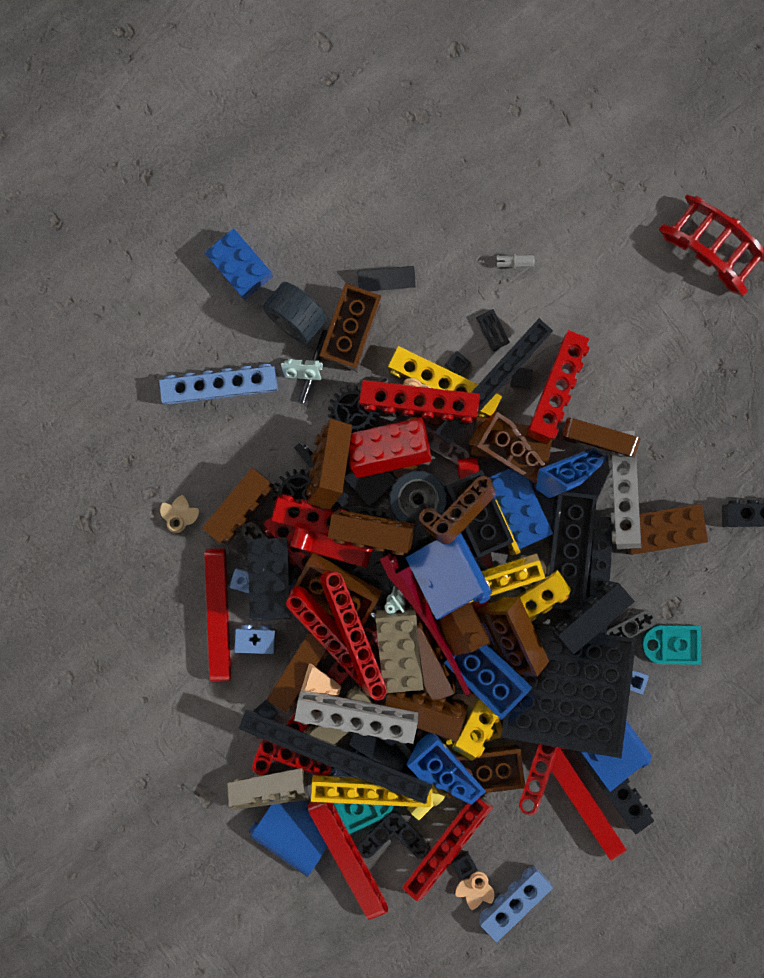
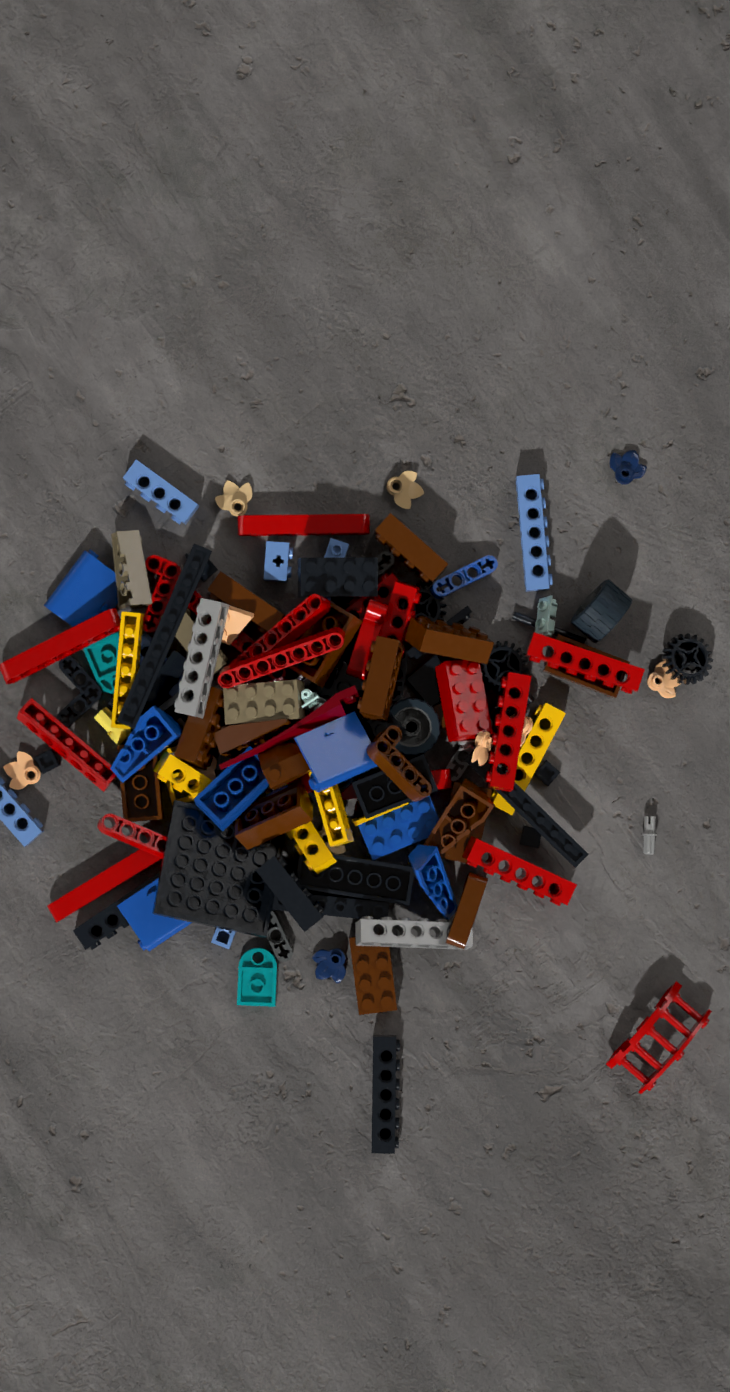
camera: 95 degrees right, 0 degrees up
blue brick [205,228,273,301] -> none
black slope [357,266,416,292] -> none
black tile [476,309,510,352] -> none
none -> medium blue brick [123,459,199,525]
none -> tan plate [215,480,252,517]
none -> dark blue plate [312,948,346,984]
none -> blue beam [431,555,498,599]
none -> light grey bush [458,740,475,751]
none -> light nougat plate [471,731,492,767]
none -> red brick [526,632,645,694]
none -> dark blue plate [609,450,647,485]
none -> light nougat plate [647,661,681,698]
none -> black gear [661,633,713,685]

